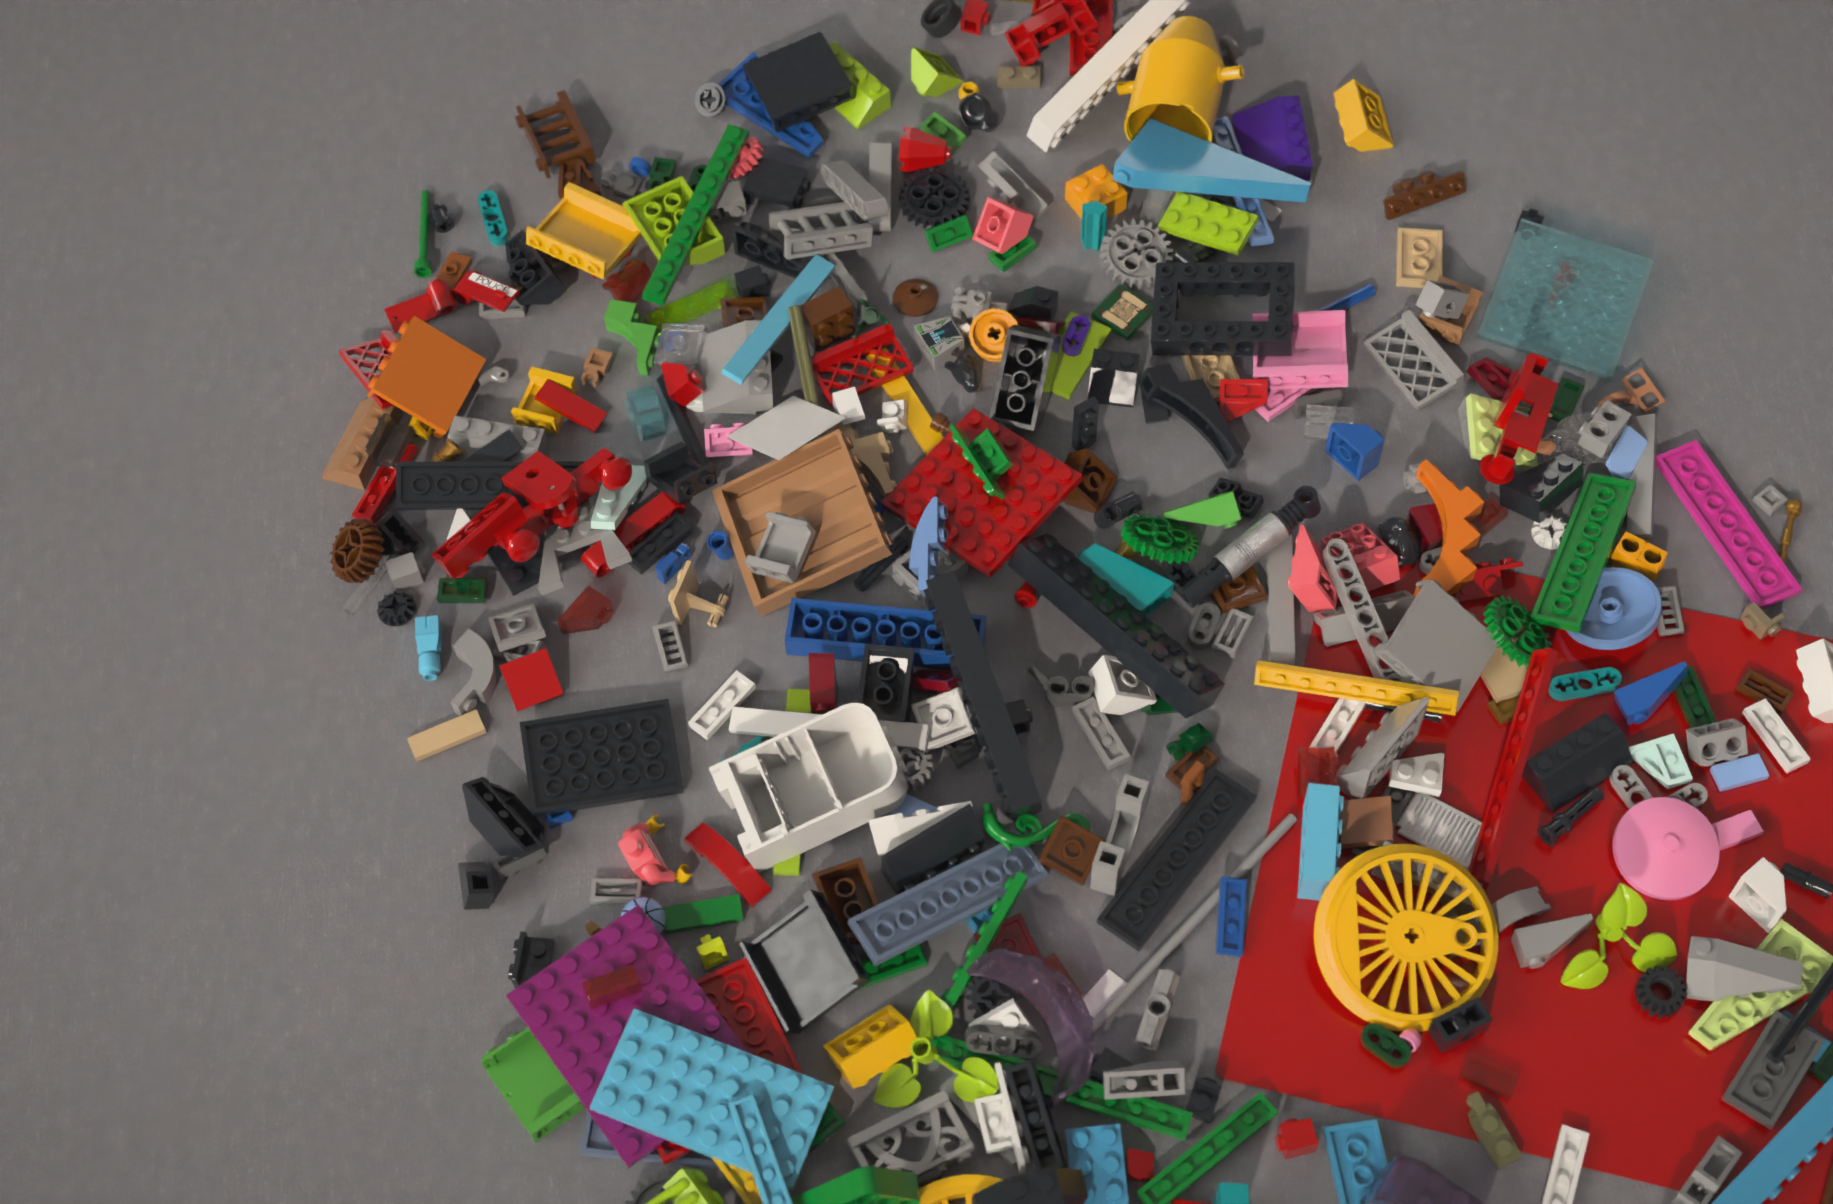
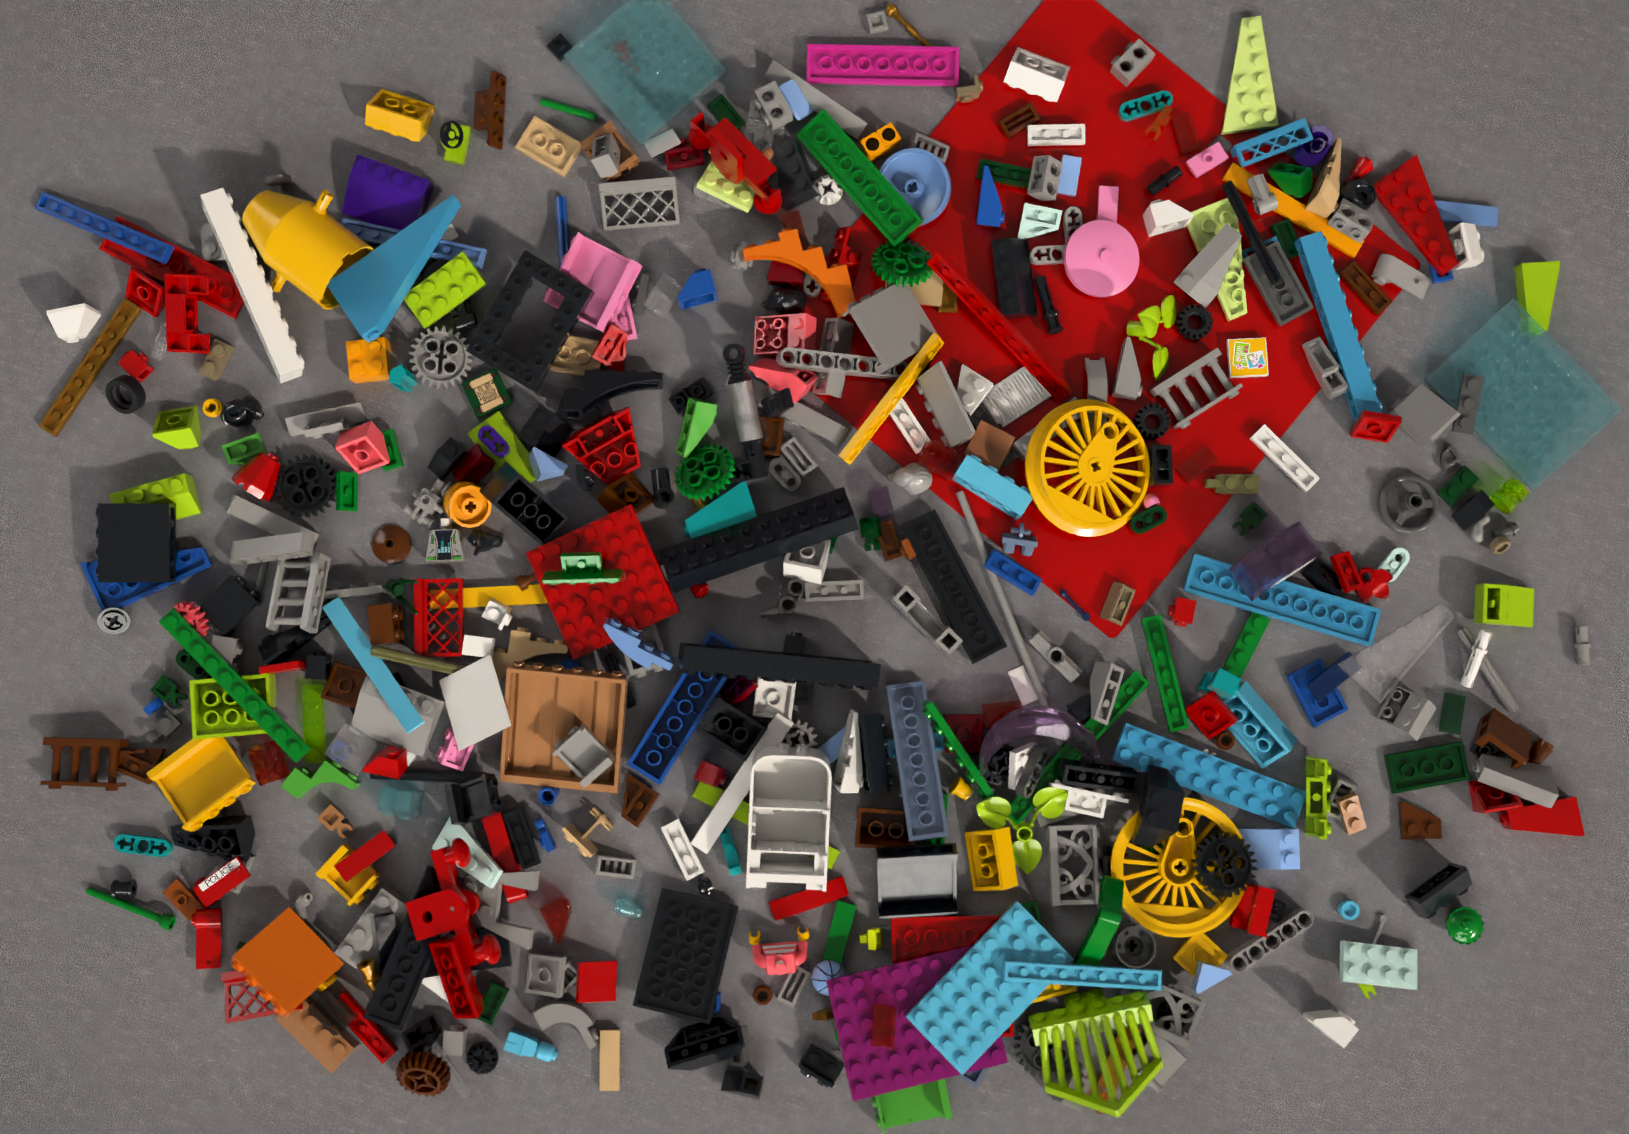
camera: 70 degrees left, 25 degrees up
green plant [982,803,1091,851] -> none
reddish brown tile [1037,815,1106,886] -> none
red slope [1126,1149,1154,1181] -> none
black bracket [1185,1077,1222,1124] -> none
teal beam [1548,667,1622,701] -> none
nougat piece [1595,368,1665,414] -> none
none -> red tile [259,660,306,674]
none -> lime piece [440,121,471,165]
none -> light blue slope [528,447,568,481]
none -> green bar [540,98,597,121]
none -> red wedge [561,407,641,485]
none -> clear light blue cone [613,896,644,919]
none -> reddish brown wing [621,773,660,827]
none -> white sticker [643,129,681,158]
none -> black plate [697,877,714,897]
none -> reddish brown plate [753,985,773,1005]
none -> black slope [761,388,794,419]
none -> clear purple brick [867,486,893,517]
none -> light grey hair [887,463,933,495]
none -> yellow piece [949,777,973,801]
none -> sand blue hips [1001,523,1038,556]
none -> dark blue hinge [1059,589,1090,621]
none -> dark tan slope [1100,582,1136,626]
none -> black tyre [1133,403,1171,440]
none -> light grey fence [1149,348,1243,430]
none -> tile [1226,337,1269,378]
none -> dark green plate [1232,501,1268,536]

